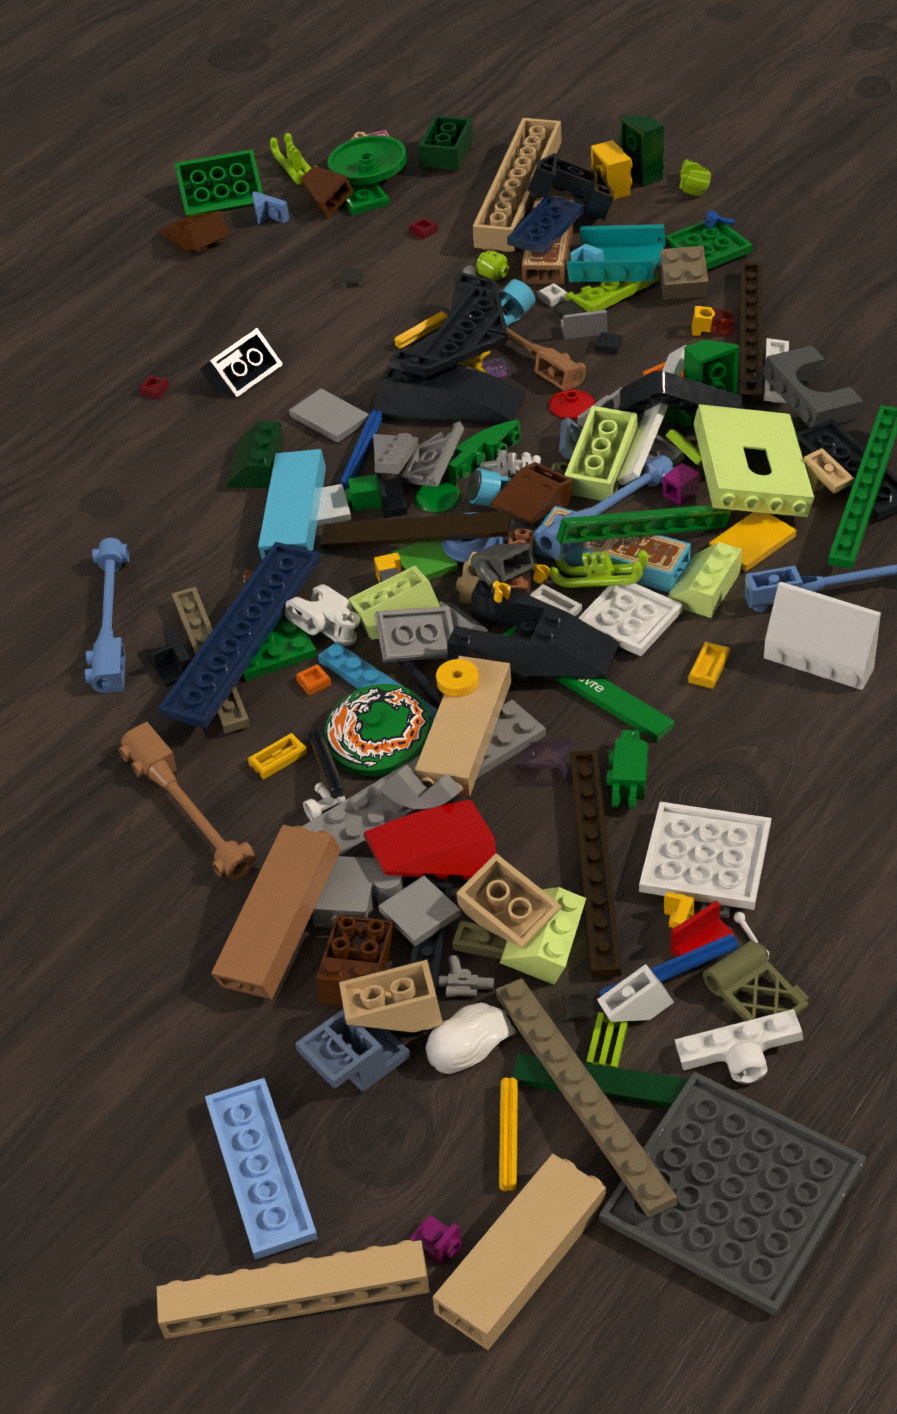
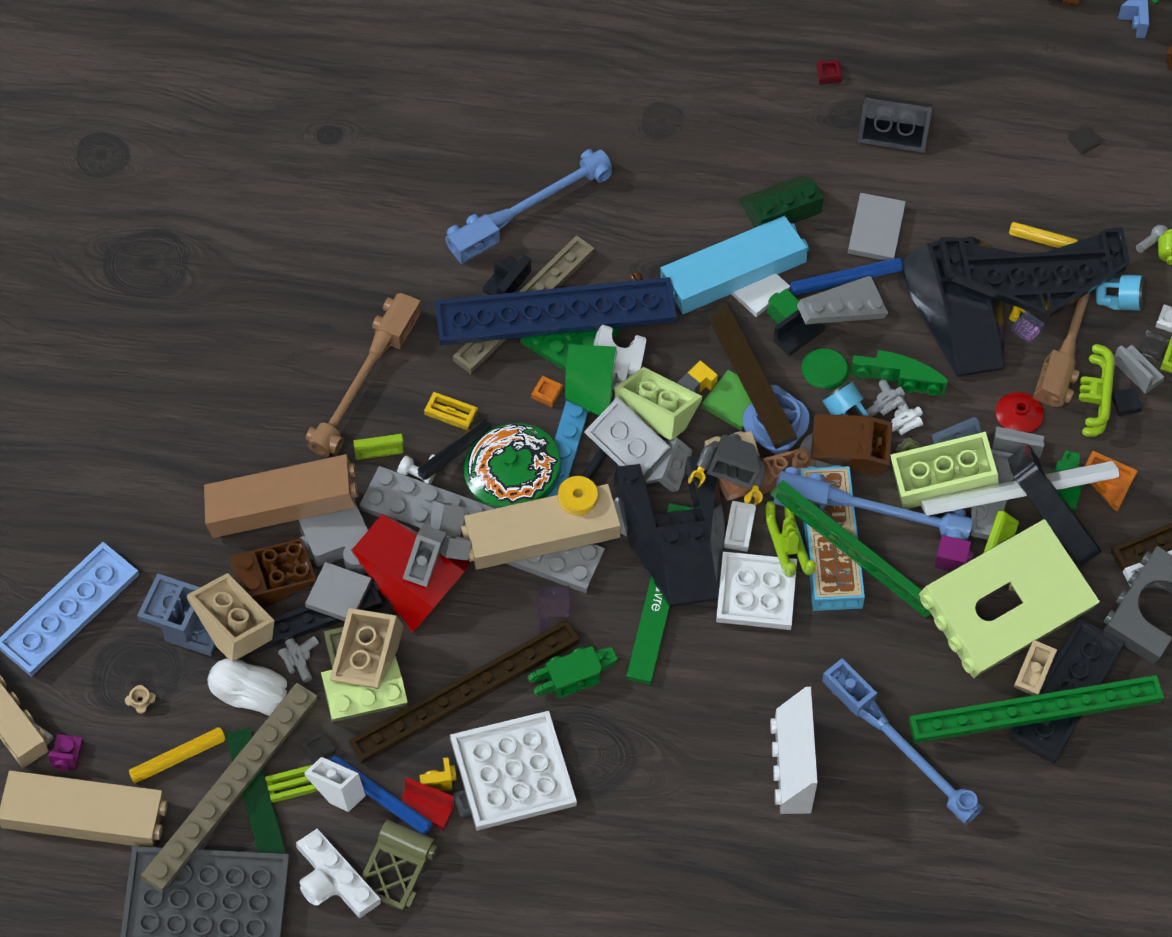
camera: 55 degrees right, 15 degrees up
light grey wing [402,421,464,487] -> none
yellowish green slope [667,542,742,618] -> none
green slope [683,340,739,394] -> none
yellow tile [688,642,730,689] -> none
yellow tile [709,512,796,572] -> none
white hinge [734,912,769,959] -> none
none -> tan plate [125,685,156,714]
none -> lime tile [353,434,404,460]
none -> light grey slope [403,524,446,587]
none -> green slope [565,344,617,416]
none -> lime piece [1079,344,1115,437]

